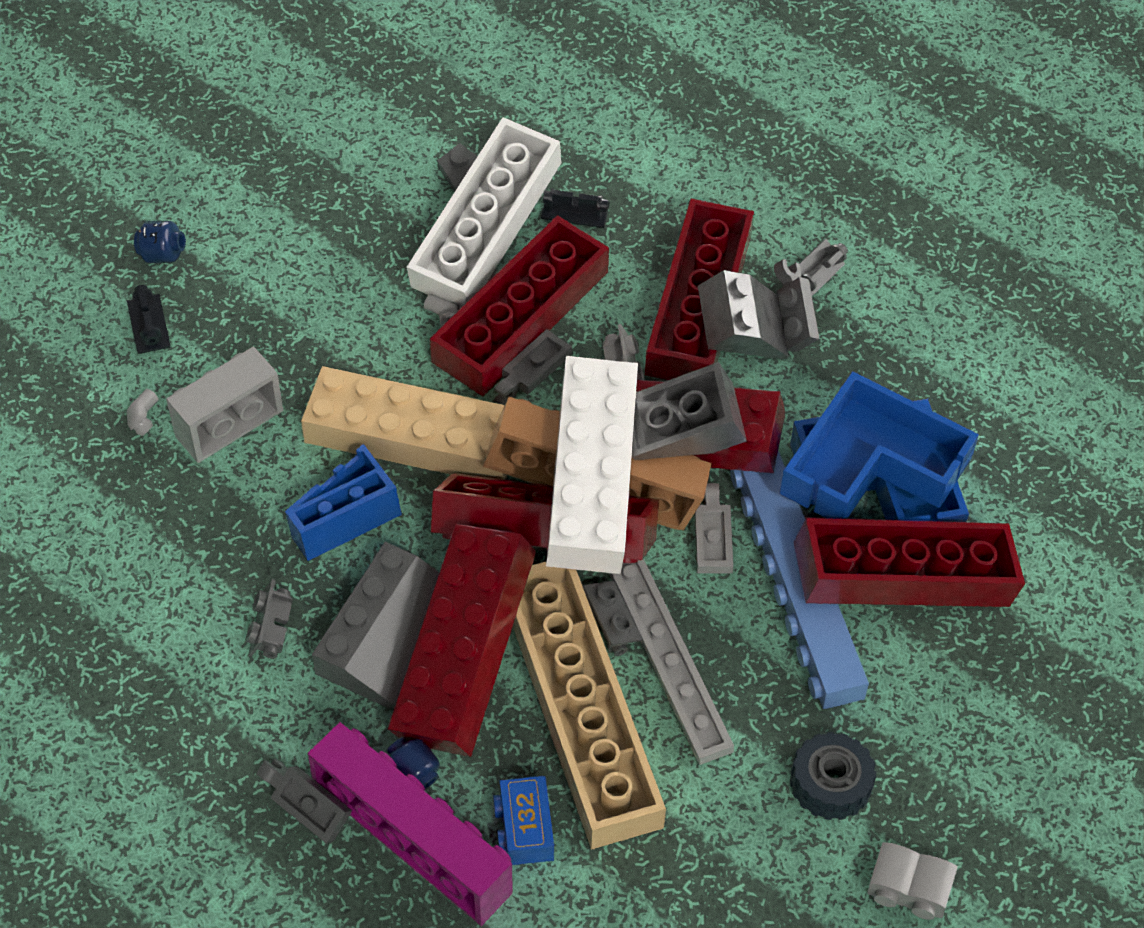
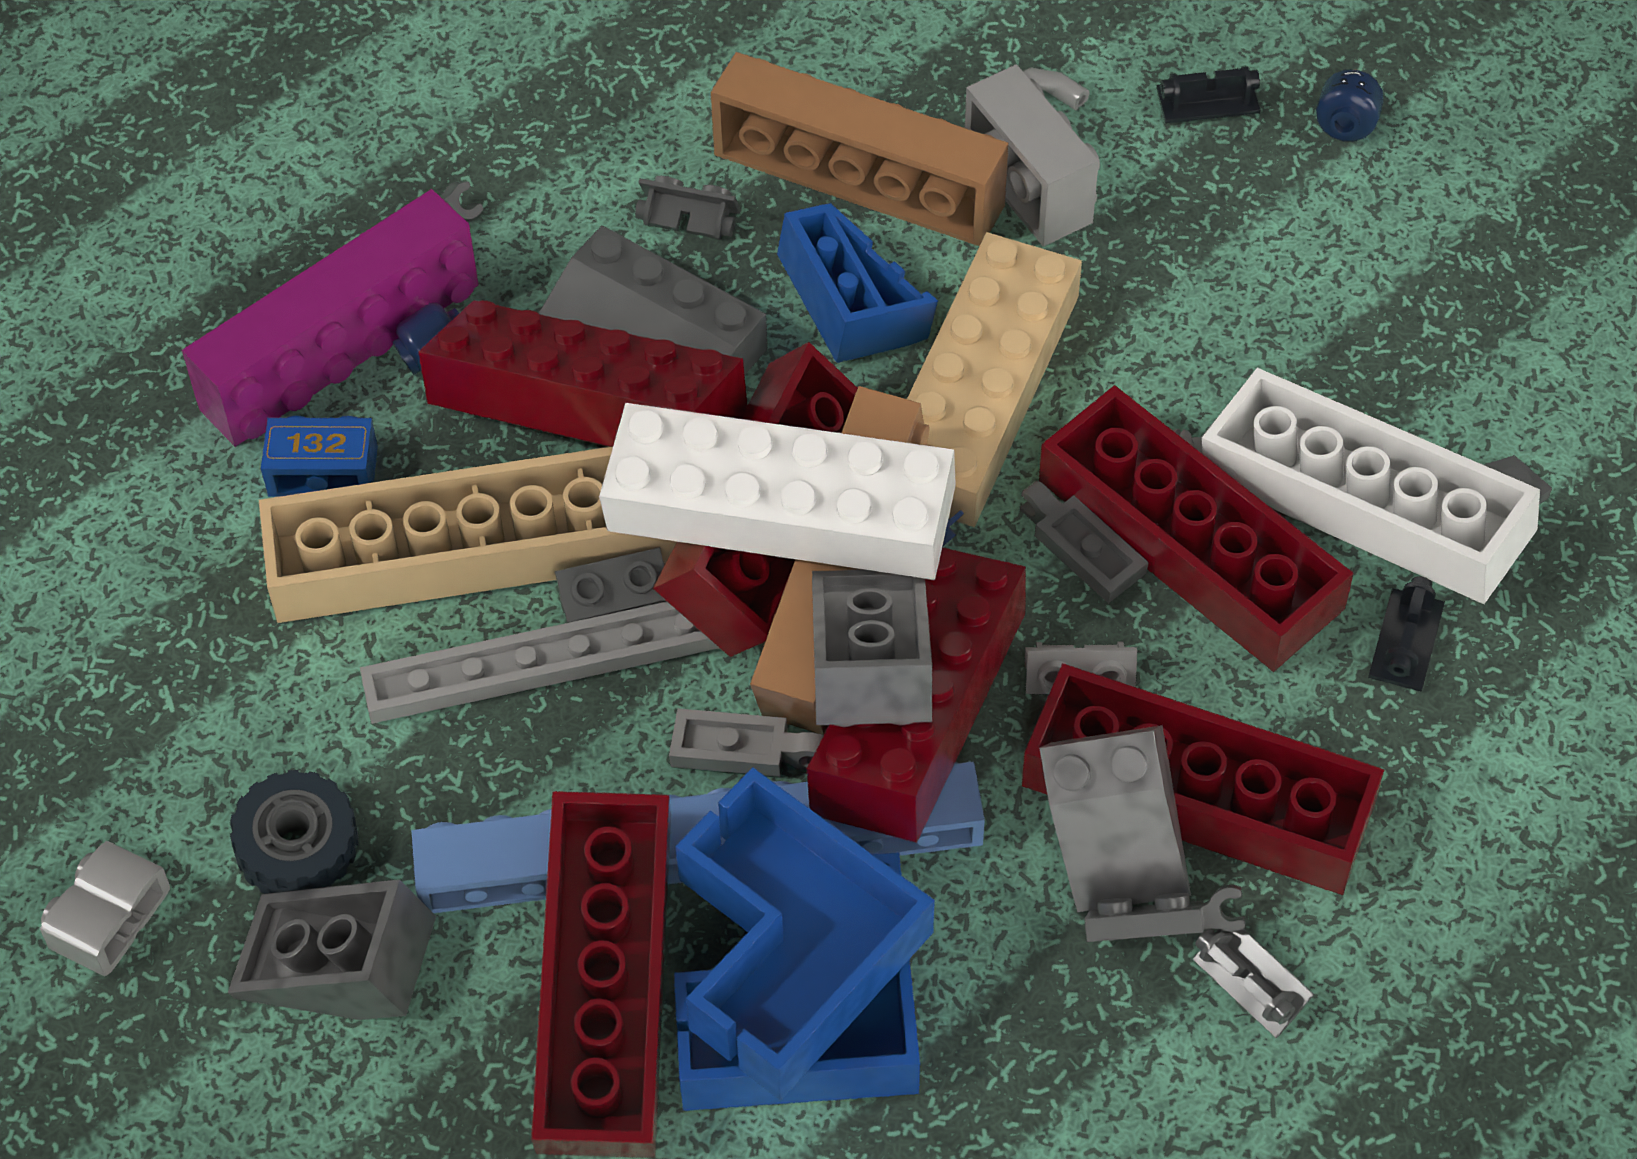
camera: 100 degrees right, 0 degrees up
none -> flat silver slope [228,880,436,1020]
none -> medium nougat brick [711,52,1009,246]

